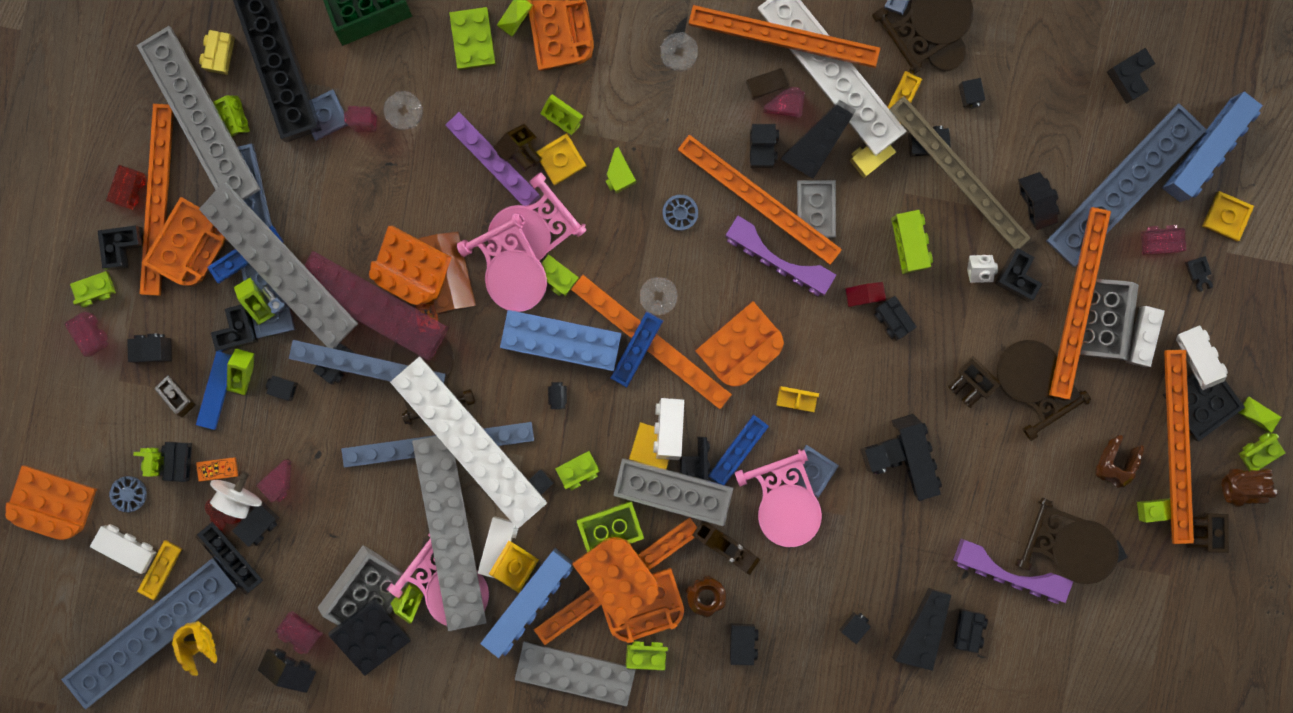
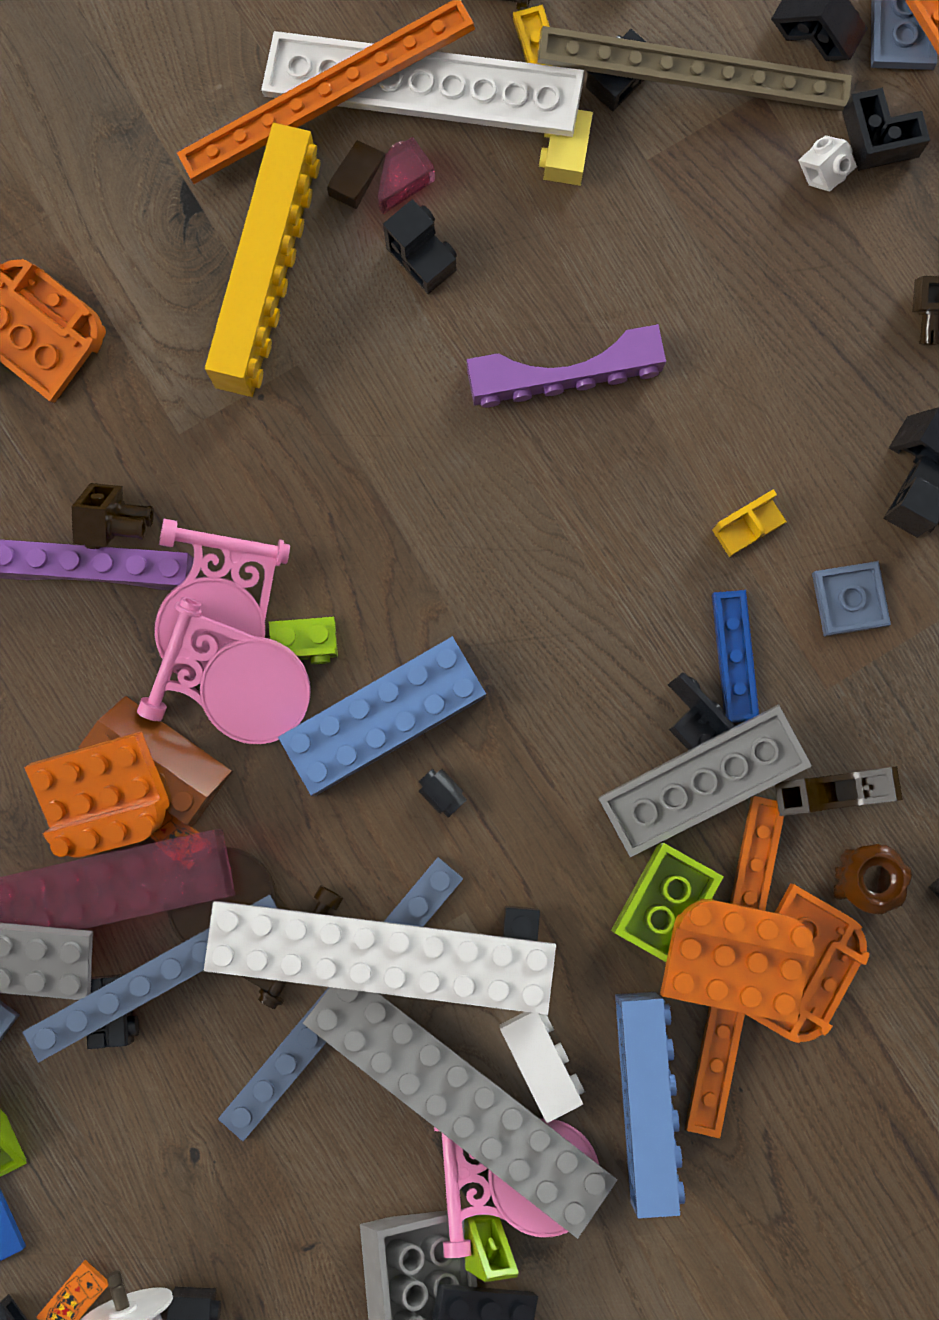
camera: 40 degrees left, 5 degrees down
clear pink slope [256,459,291,503] -> none
black brick [265,375,298,401] -> none
yellow tile [489,540,539,593] -> none
light grey plate [515,641,636,706] -> none
yellow tile [536,133,587,186] -> none
lime bracket [540,94,583,135] -> none
lime bracket [555,451,600,490] -> none
orange plate [571,275,732,409] -> none
lime slope [605,147,636,193] -> none
blue tile [611,312,664,387] -> none
lime bracket [626,641,668,670] -> none
yellow tile [629,422,669,469] -> none
clear plate [640,277,678,315] -> none
white brick [653,398,684,460] -> none
clear plate [660,32,698,72] -> none
sand blue wheel [662,195,698,231] -> none
orange plate [678,135,842,265] -> none
orange plate [695,301,784,386] -> none
bright pink piece [735,449,822,547] -> none
black wedge [781,100,856,179] -> none
light grey tile [797,180,836,238] -> none
dark red slope [845,282,886,307] -> none
black brick [874,296,917,341] -> none
lime brick [891,210,933,274] -> none
none -> yellow brick [205,122,320,397]

